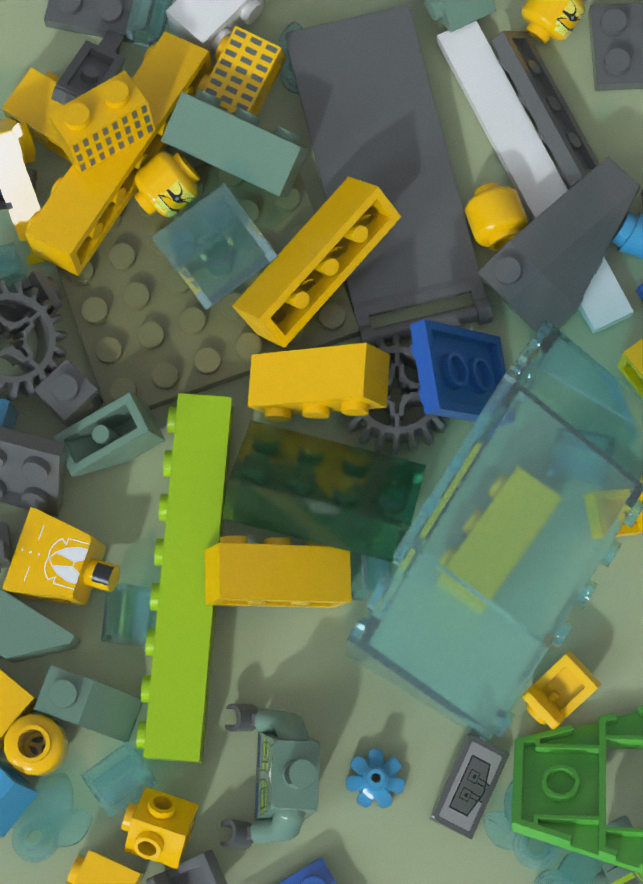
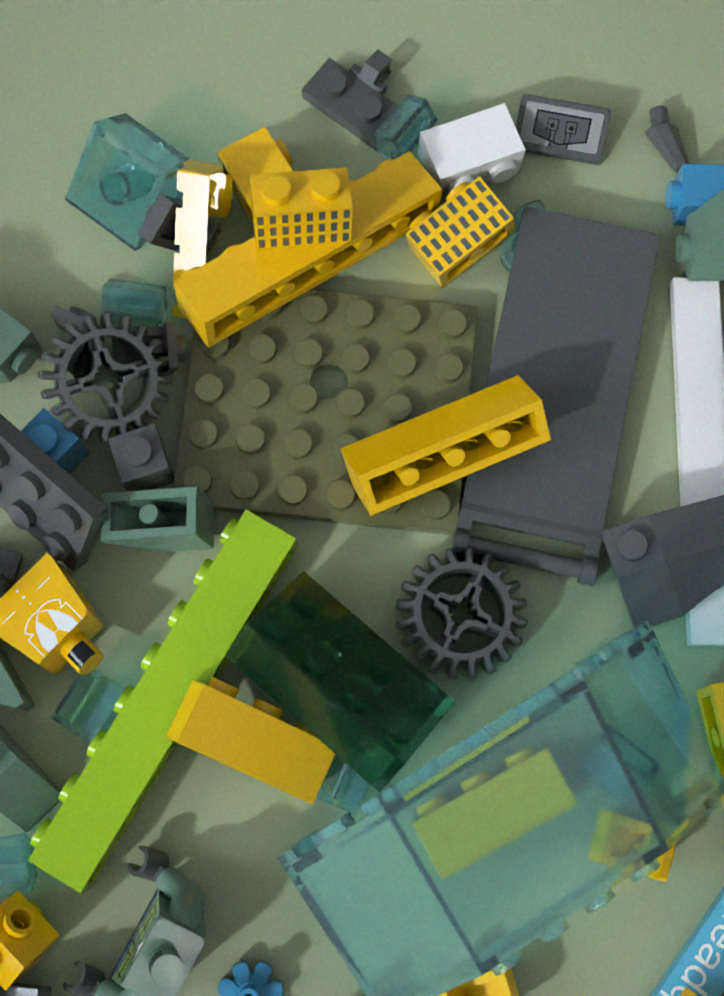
camera: 20 degrees right, 0 degrees up
dark grey hinge [51,29,126,105] -> none
yellow head [134,152,201,217] -> none
clear light blue slope [149,183,278,310] -> none
sand green brick [161,89,309,197] -> none
yellow brick [248,343,390,422] -> none
blue plate [410,319,515,426] -> none
yellow head [465,182,528,251] -> none

